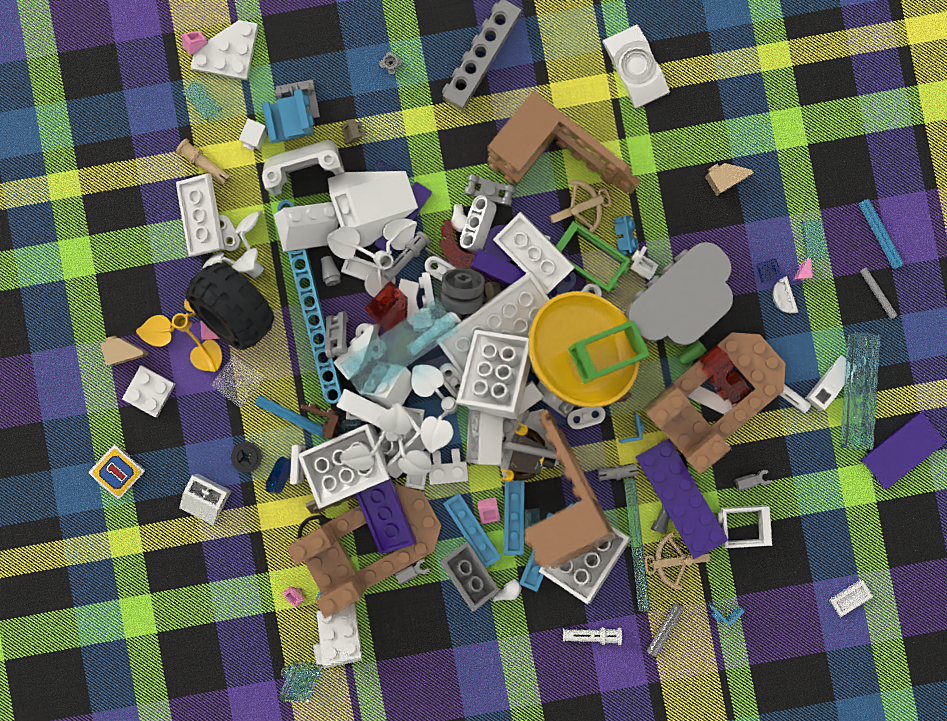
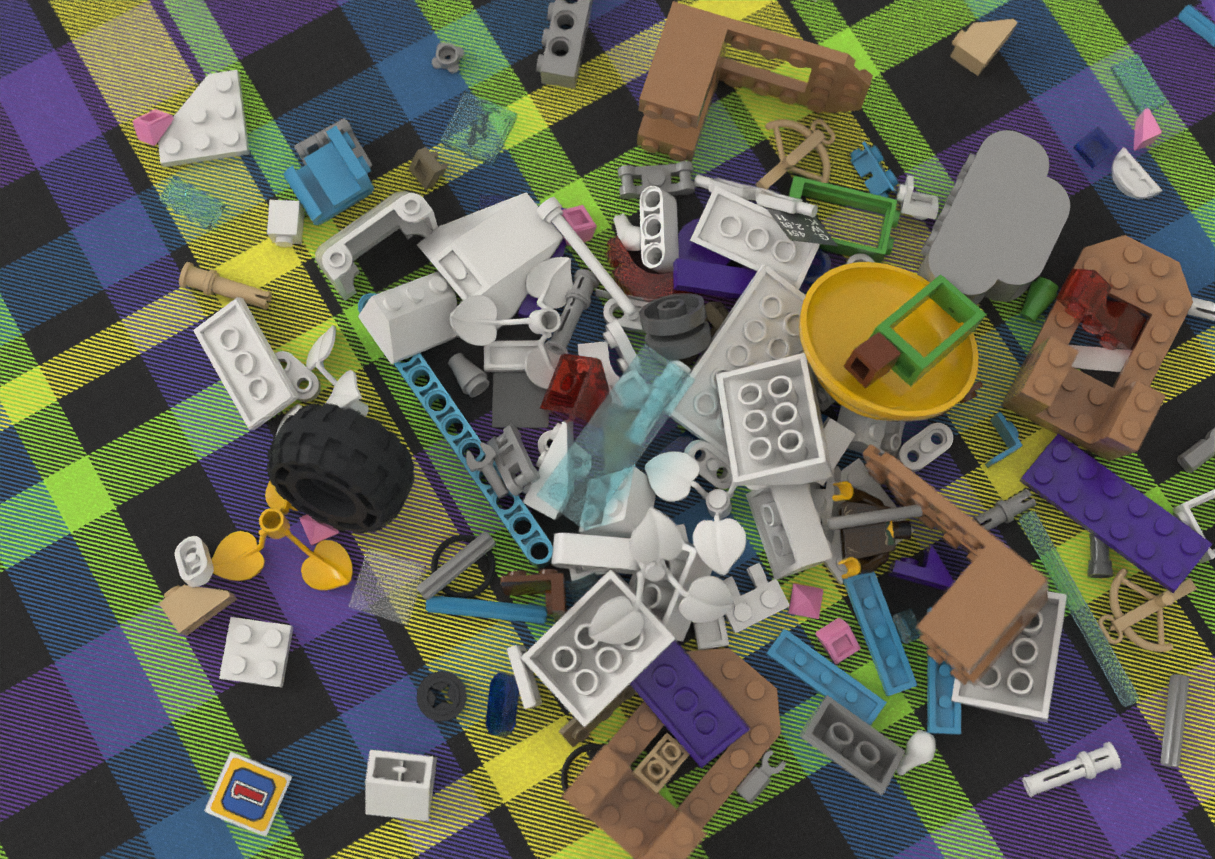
camera: 30 degrees left, 10 degrees down
none -> white plate [175,536,214,587]
none -> light grey axle [417,532,496,600]
none -> black tyre [431,534,496,599]
none -> clear light blue tile [440,92,517,167]
none -> light grey bar [466,443,509,499]
none -> dark grey sticker [492,372,549,428]
none -> white piece [536,196,636,316]
none -> bright pink slope [562,205,597,246]
none -> tan slope [632,733,690,795]
none -> white piece [694,174,818,217]
none -> dark grey sticker [767,209,838,246]
none -> bright pink slope [788,583,824,619]
none -> copper brick [843,332,901,389]
none -> dark purple slope [888,545,955,591]

